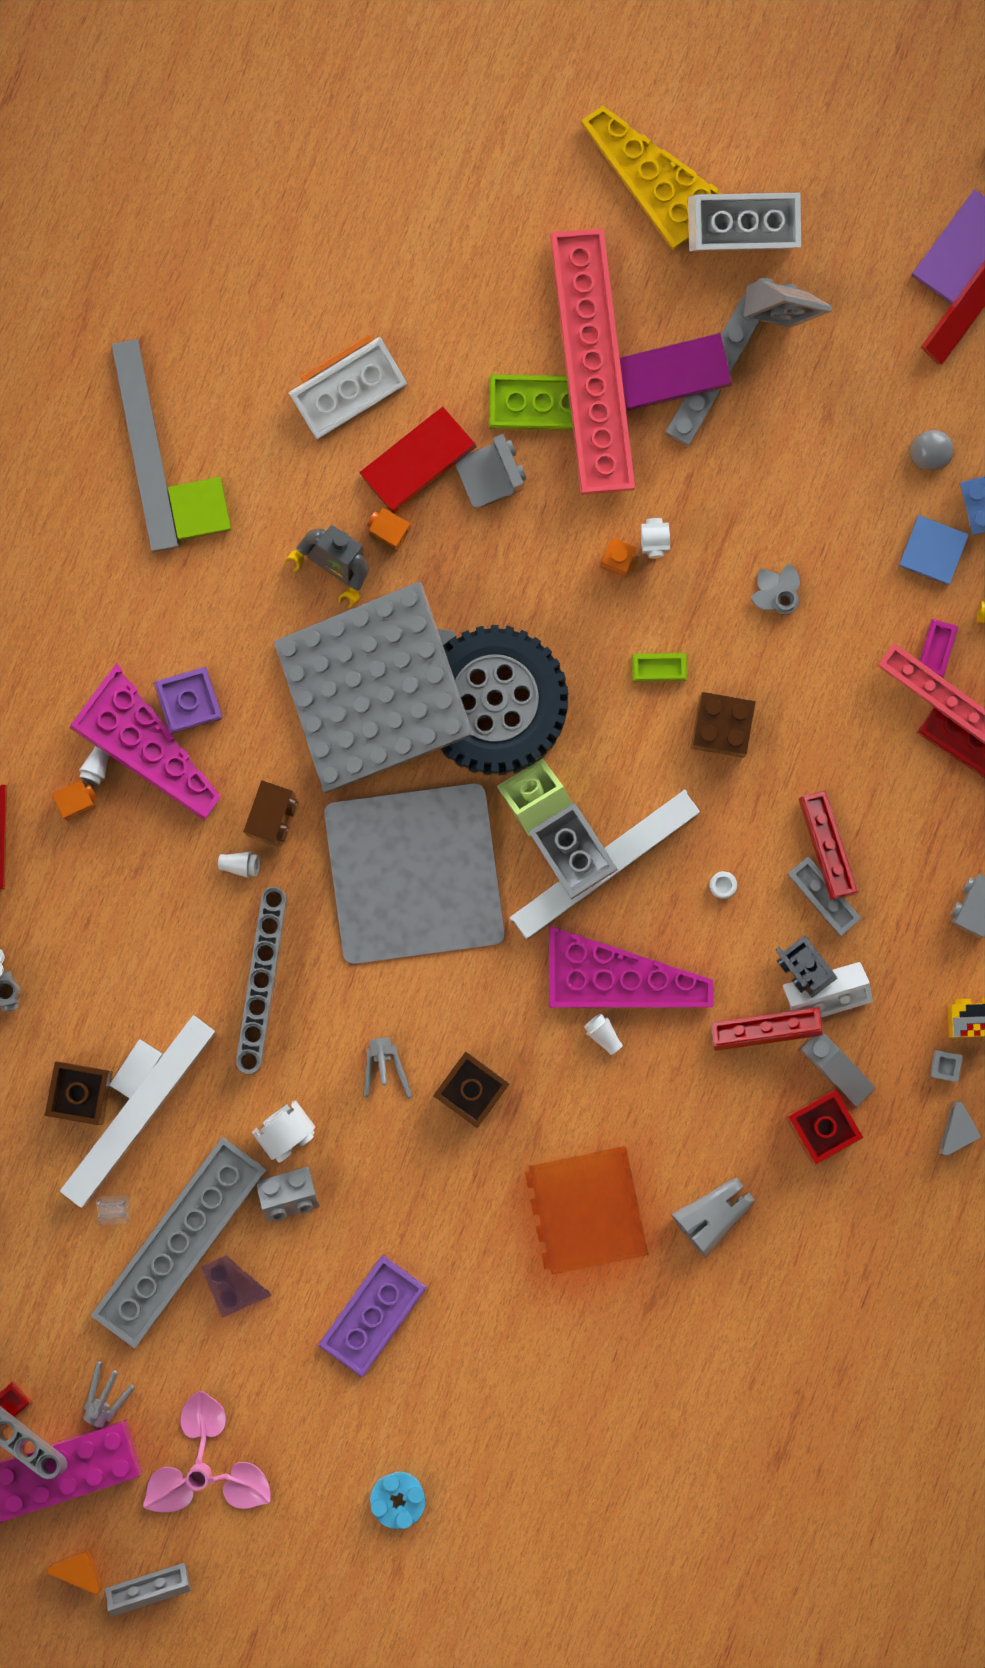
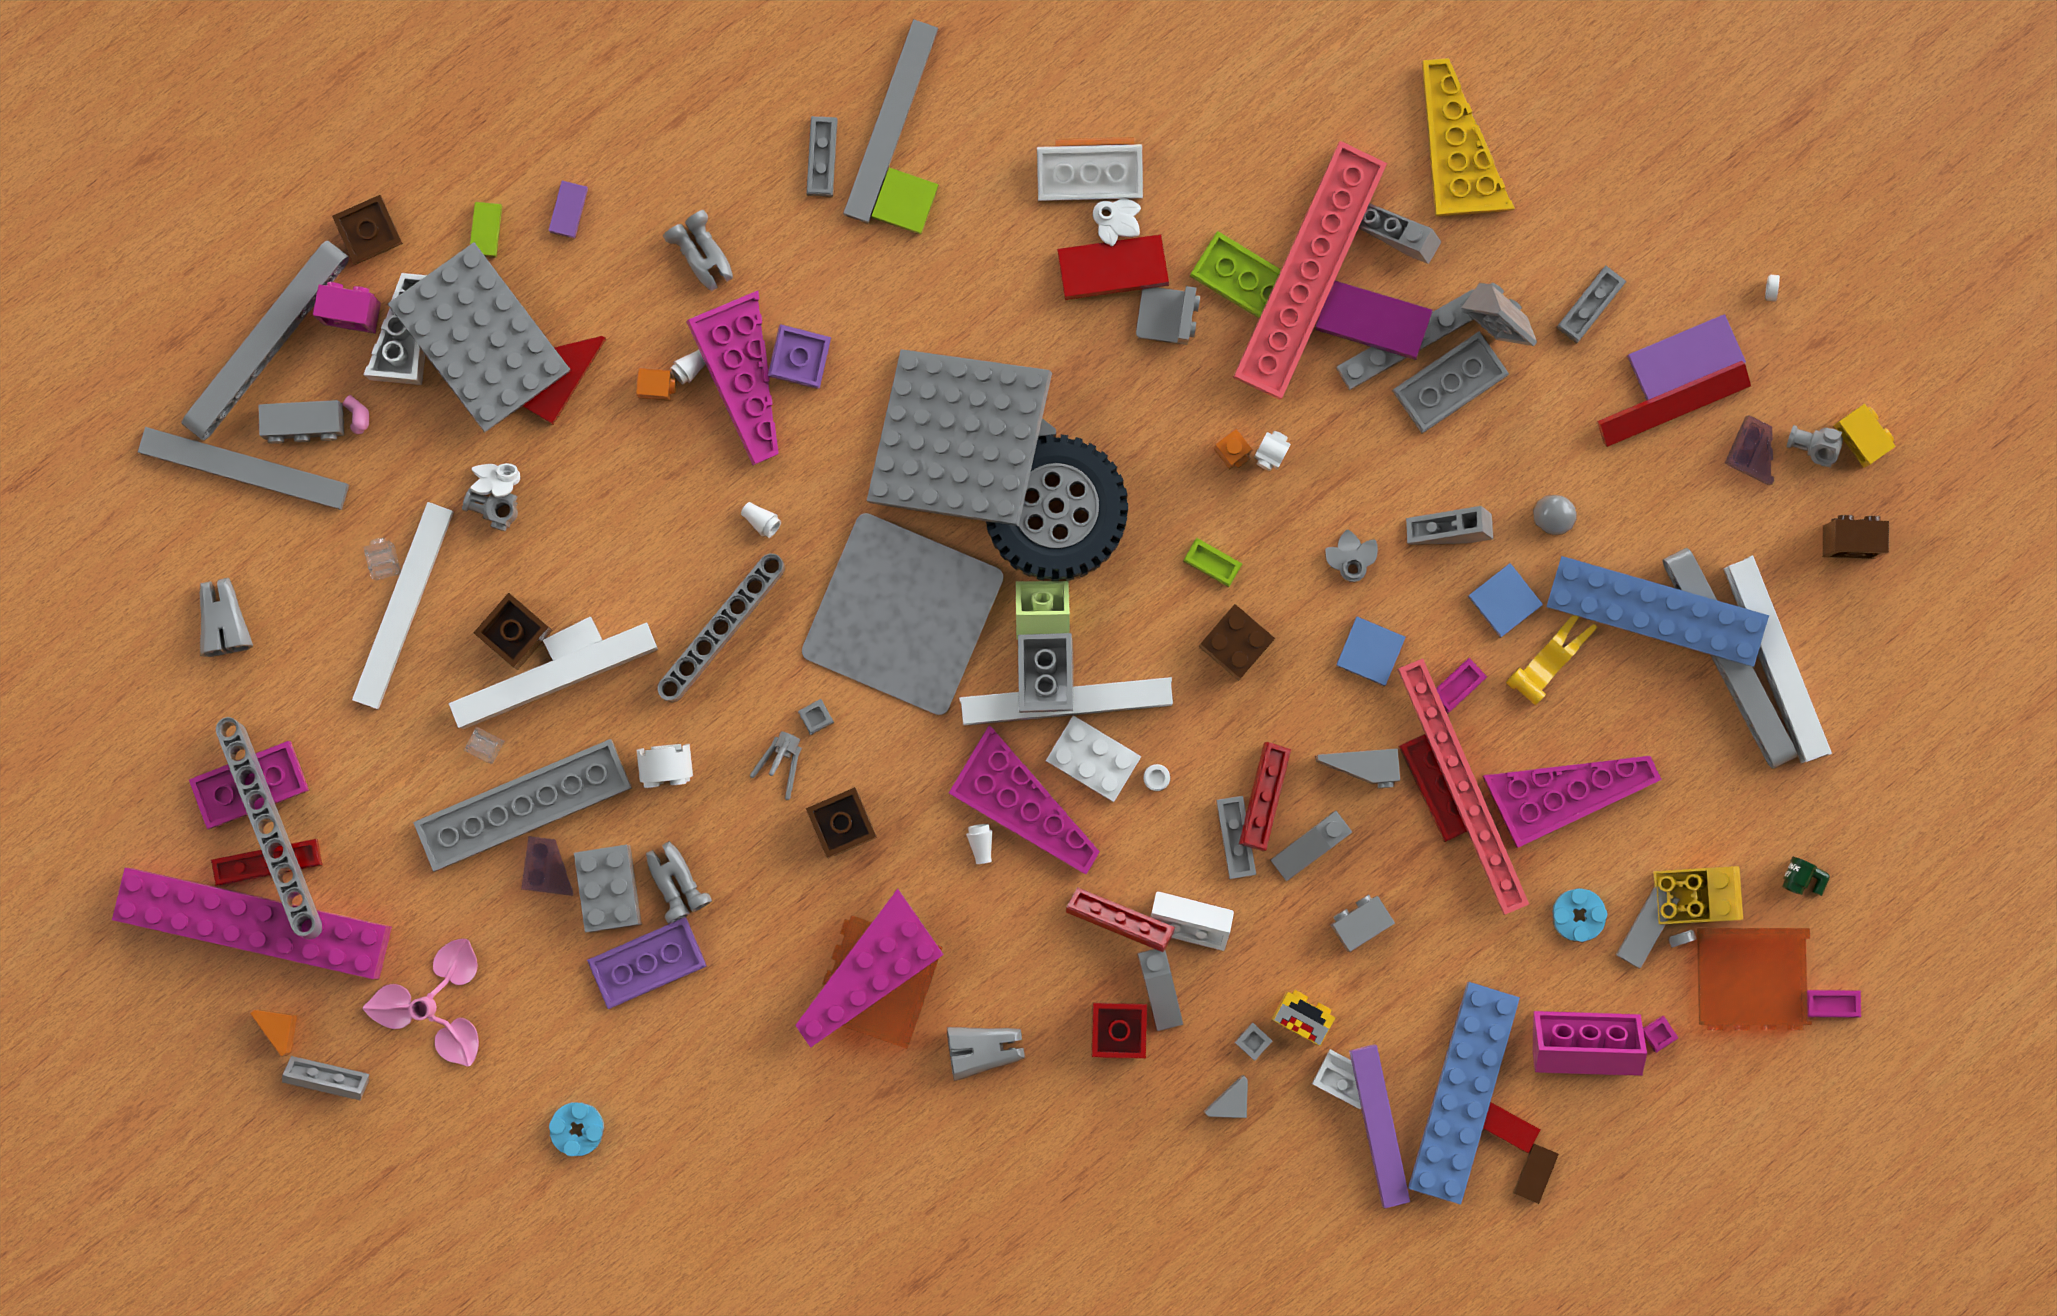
camera: 30 degrees right, 0 degrees up
light grey plant [83,1361,135,1428] -> none
reddish brown brick [243,780,299,847] -> none
light grey bracket [256,1166,320,1222] -> none
dark grey torso [284,525,369,608] -> none
orange brick [367,507,411,551] -> none
white brick [688,193,801,252] -> none
black bracket [775,935,838,998] -> none
none -> light grey brick [574,845,642,933]
none -> light grey piece [646,841,712,924]
none -> light grey piece [663,210,733,292]
none -> dark pink wing [795,888,944,1048]
none -> light grey tile [798,699,834,735]
none -> light grey tile [806,116,838,197]
none -> white plate [1046,715,1141,802]
none -> white plate [1093,199,1141,246]
none -> light grey slope [1270,811,1352,881]
none -> light grey slope [1315,749,1400,788]
none -> medium blue tile [1336,617,1406,686]
none -> light grey slope [1359,203,1441,264]
none -> light grey tile [1392,331,1509,434]
none -> light grey slope [1406,506,1493,545]
none -> light grey tile [1556,266,1626,343]

